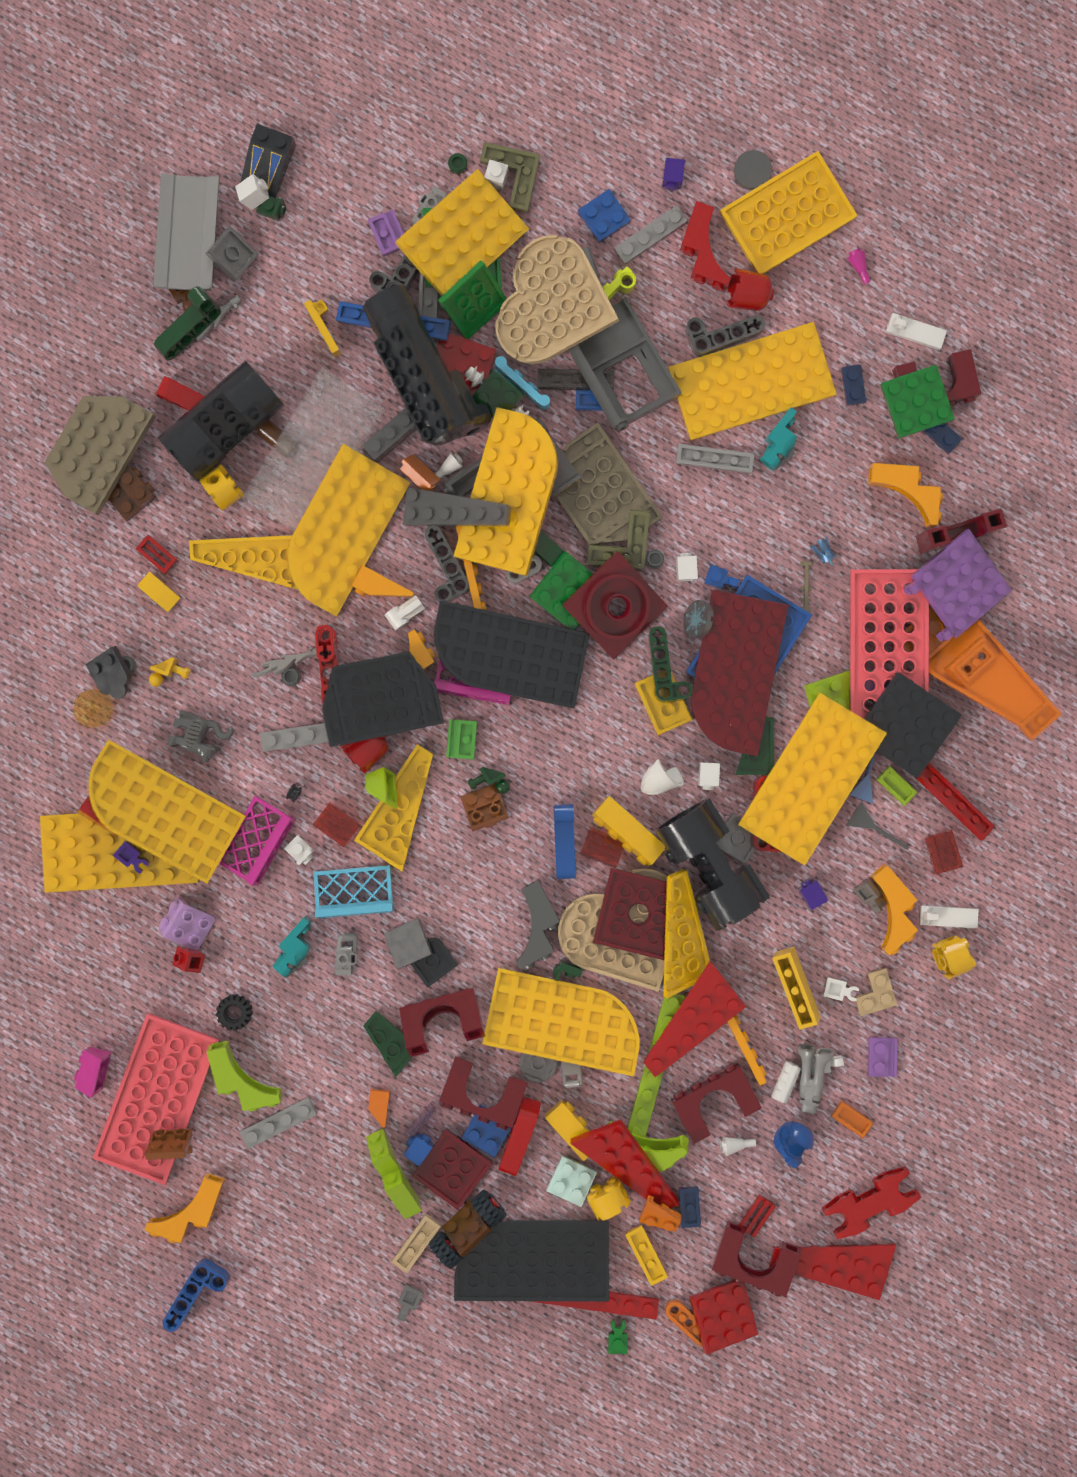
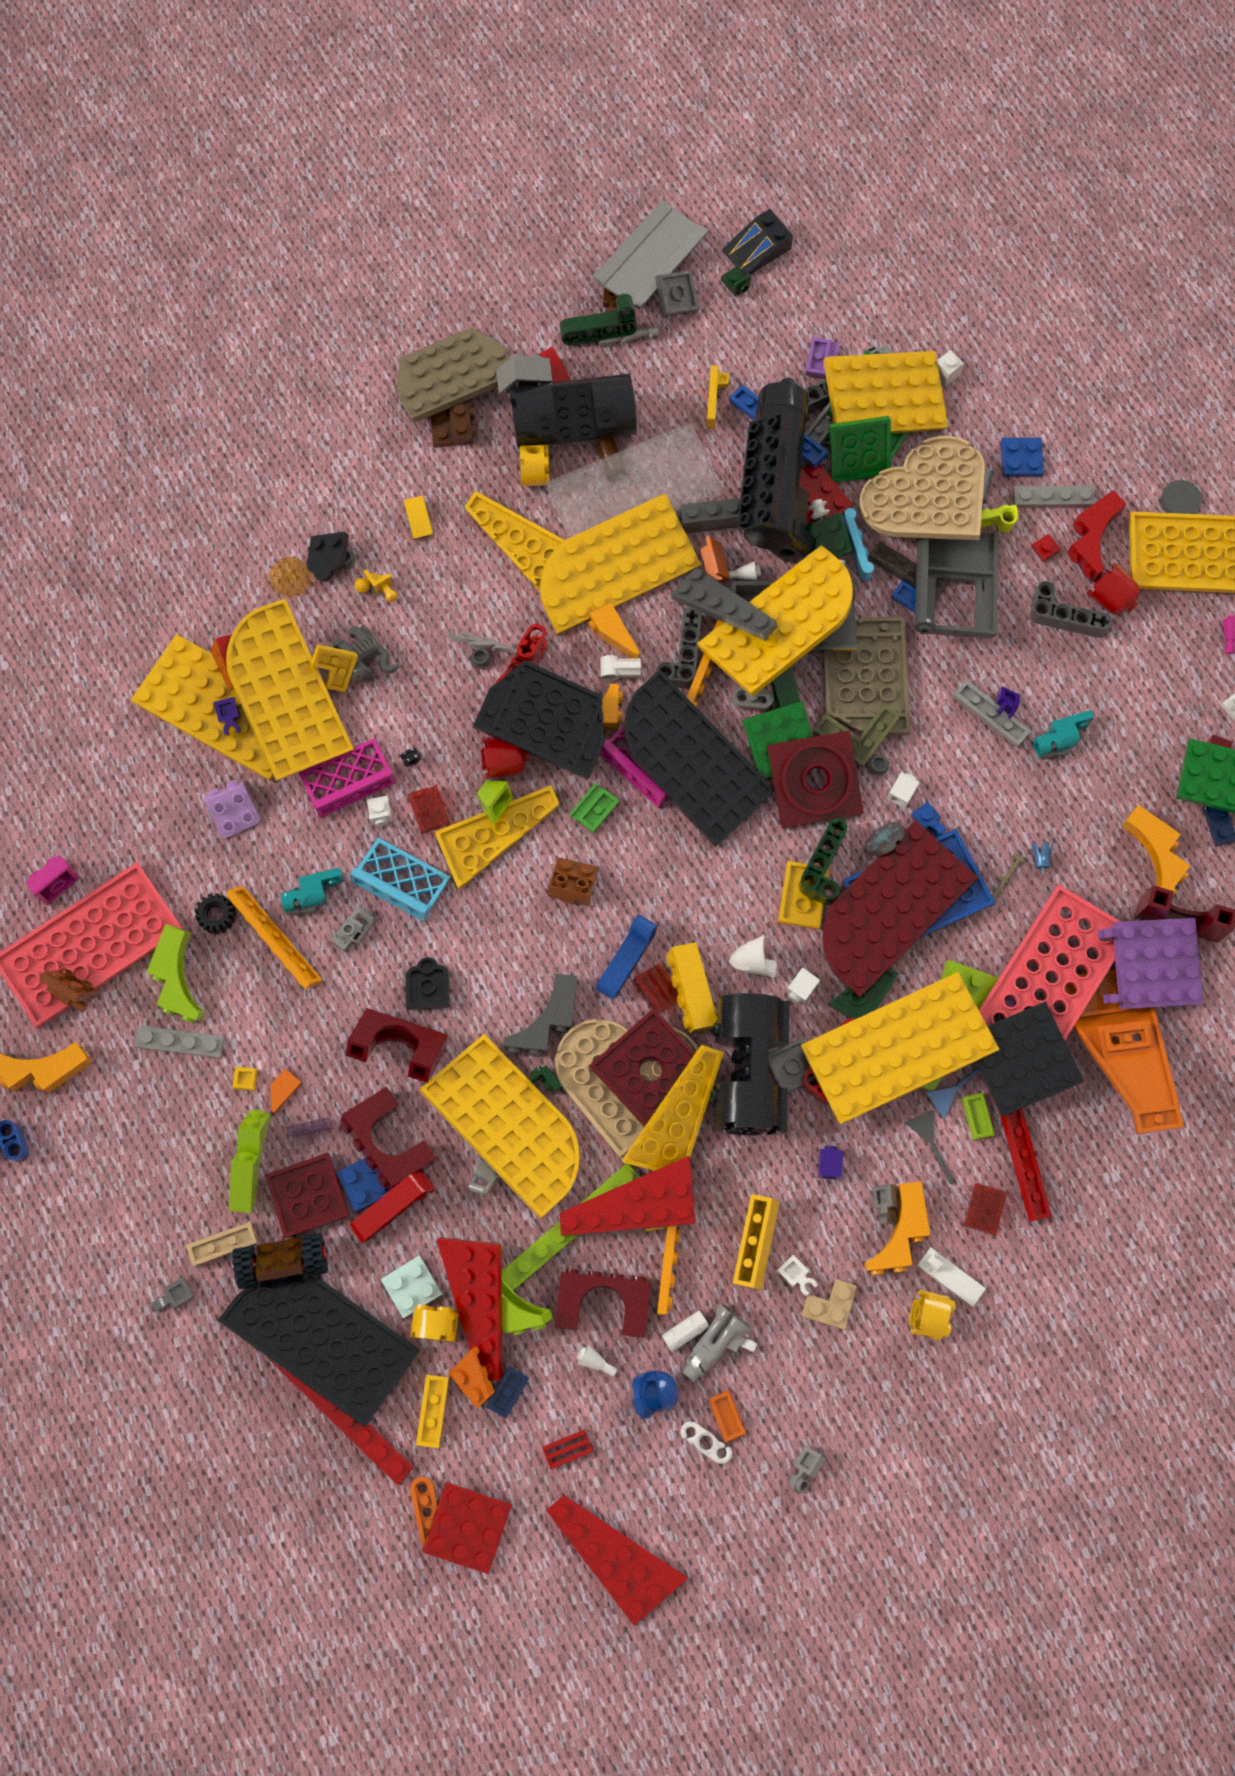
camera: 35 degrees right, 15 degrees down
red tile [135,535,178,575] -> none
red brick [172,946,206,973] -> none
white brick [235,174,269,210] -> none
light grey plate [260,723,328,752] -> none
dark green wing [363,1010,412,1078] -> none
flat silver tile [384,918,433,969] -> none
blue brick [403,1132,433,1166] -> none
dark green tile [448,153,467,174] -> none
dark green piece [468,767,510,794] -> none
olive plate [480,142,540,213] -> none
flat silver tile [519,1053,557,1083] -> none
yellow brick [545,1099,590,1161] -> none
green plate [608,1319,628,1354] -> none
dark purple brick [662,157,685,191] -> none
yellow plate [668,322,837,441] -> none
dark red arch [712,1221,801,1297] -> none
red piece [821,1166,922,1239] -> none
dark blue plate [841,364,866,406] -> none
medium lavender plate [868,1037,898,1077] -> none
none -> light orange plate [226,886,322,989]
none -> yellow tile [232,1067,258,1091]
none -> yellow plate [311,644,358,692]
none -> light grey piece [496,354,552,394]
none -> white piece [680,1422,732,1464]
none -> light grey plate [790,1446,826,1493]
none -> dark purple plate [996,686,1020,719]
none -> red plate [1031,534,1061,562]

